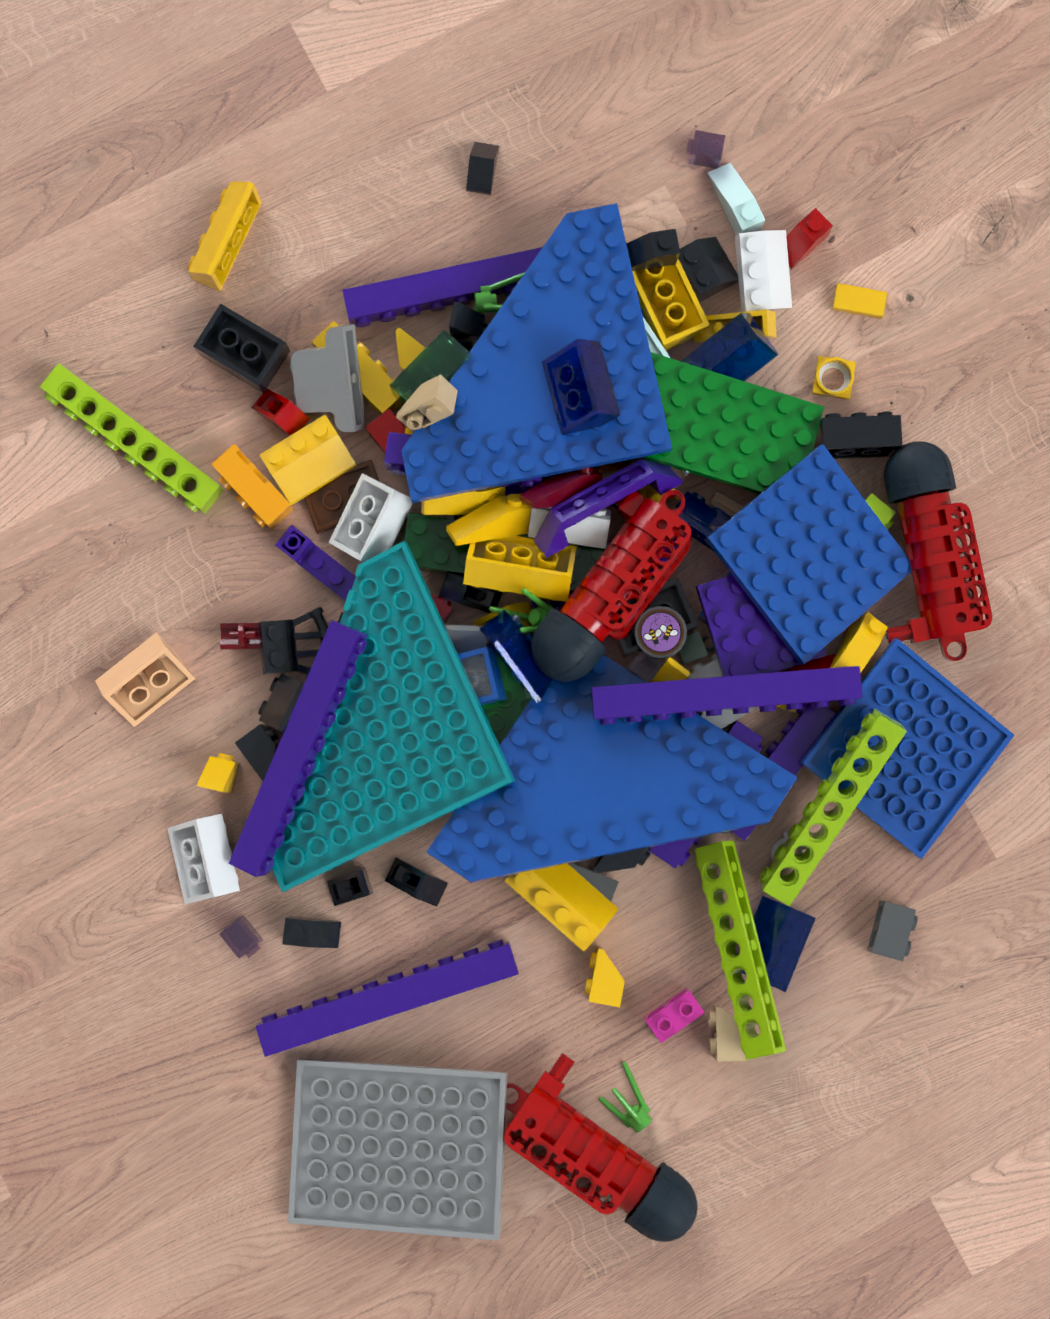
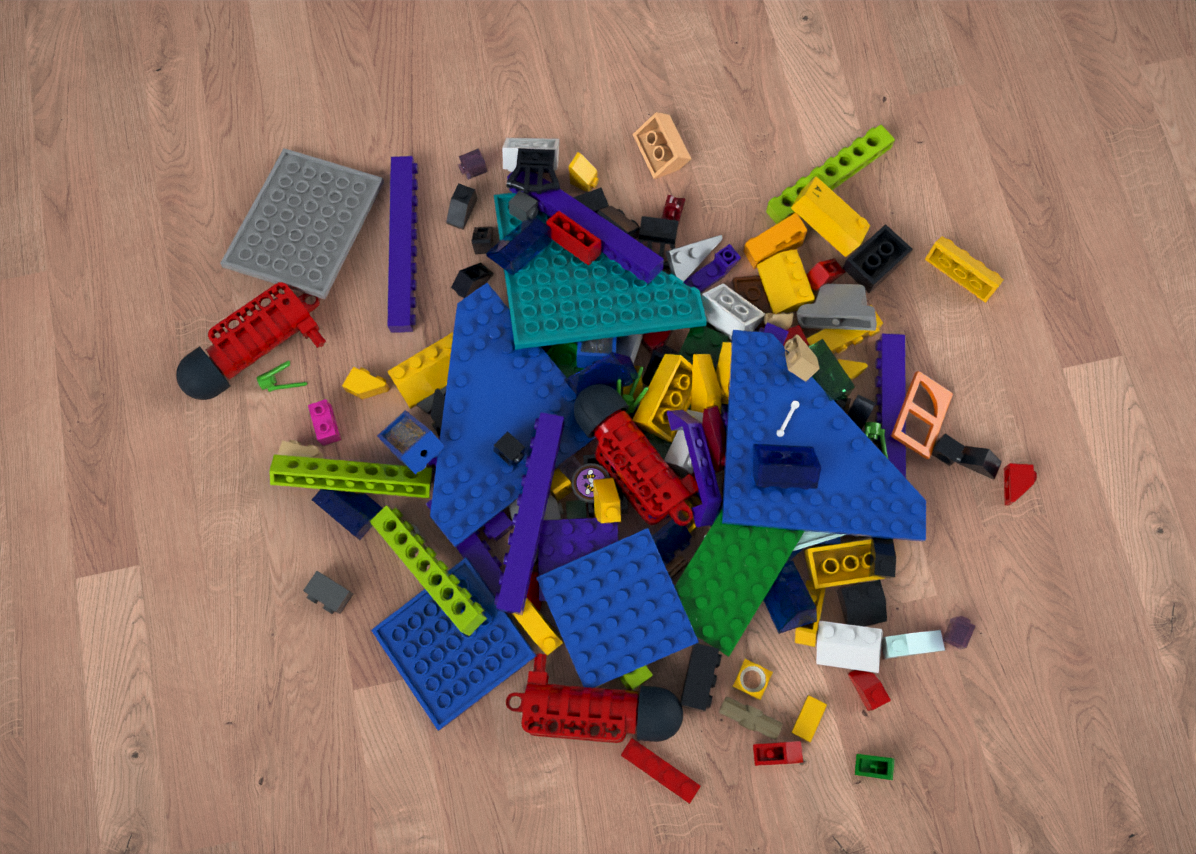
camera: 110 degrees right, 10 degrees down
none -> blue brick [377,410,445,474]
none -> clear blue slope [486,218,552,276]
none -> black brick [493,431,525,467]
none -> black plate [506,148,560,194]
none -> dark grey brick [509,191,538,224]
none -> red brick [546,211,601,266]
none -> yellow slope [593,478,621,523]
none -> red plate [621,738,701,804]
none -> light grey wing [665,235,723,282]
none -> dark tan piece [719,696,783,740]
none -> red slope [753,741,803,766]
none -> tan hair [764,312,794,330]
none -> white hinge [776,401,799,437]
none -> yellow brick [791,176,870,257]
none -> green slope [855,754,895,780]
none -> window [891,371,953,459]
none -> black brick [931,434,965,466]
none -> red slope [1004,463,1037,506]

